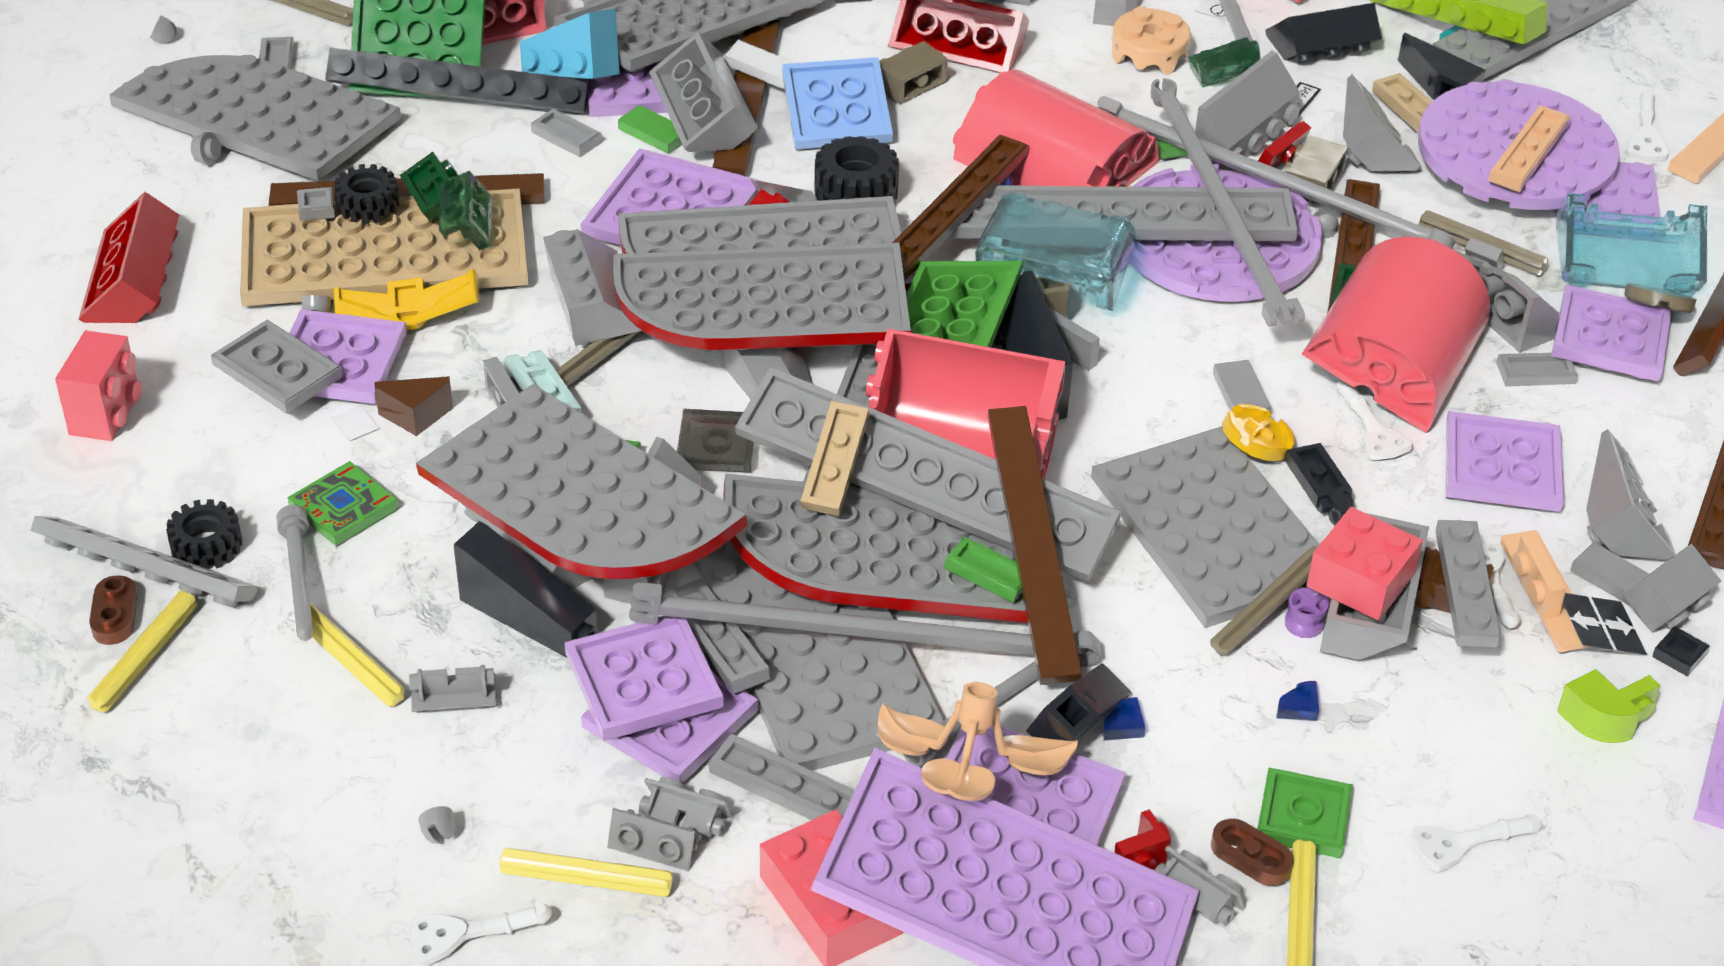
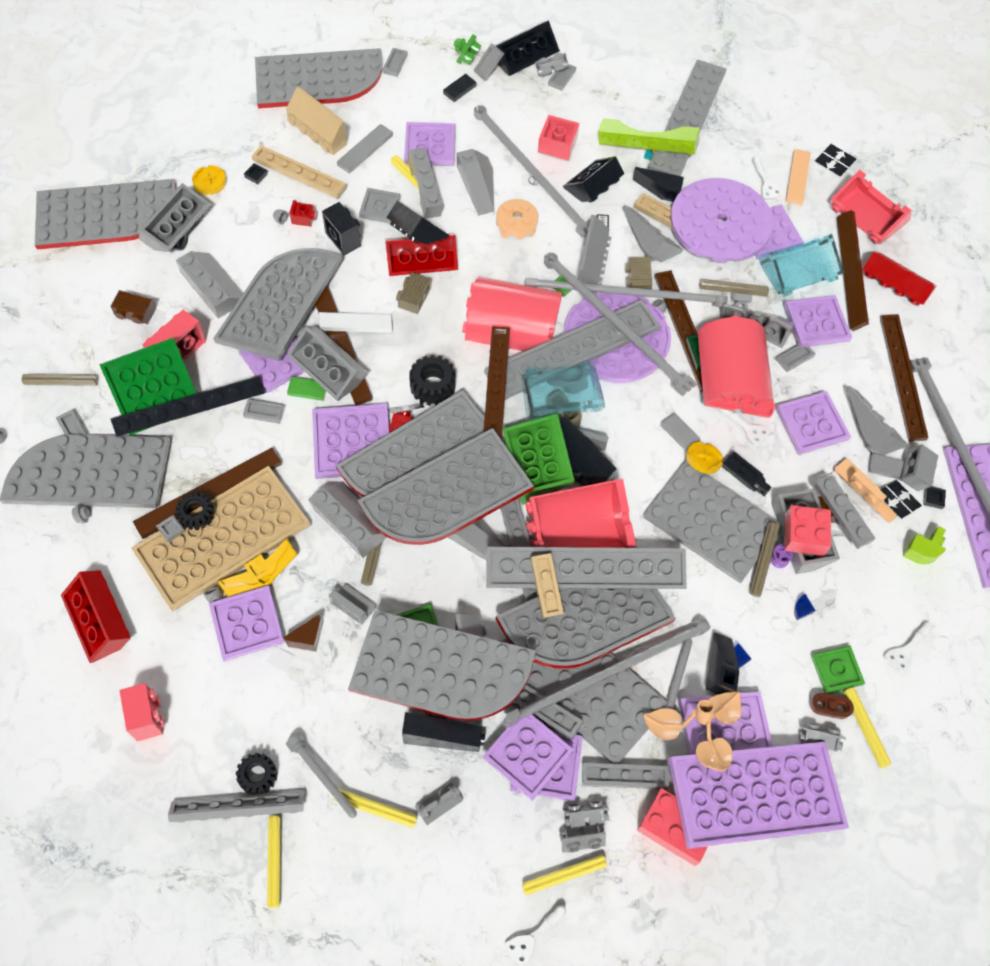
camera: 30 degrees left, 20 degrees up
copper plate [89,575,138,645] -> none
light grey tile [211,319,343,414] -> none
bright green tile [287,461,398,546] -> none
dark green bracket [400,151,473,222] -> none
light grey hinge [418,806,455,844] -> none
clear green bracket [439,171,492,251] -> none
light aqua plate [504,350,581,412] -> none
medium azure wedge [520,8,619,79] -> none
clear smoke tile [677,408,755,473] -> none
light blue plate [782,57,893,149] -> none
bright green tile [944,536,1022,603] -> none
reddish brown tile [987,406,1082,685] -> none
red bracket [1114,809,1171,870] -> none
clear green bracket [1188,37,1261,88] -> none
red plate [1258,121,1312,168] -> none
light nougat tile [1488,105,1570,192] -> none
dark tan tile [1624,283,1697,313] -> none

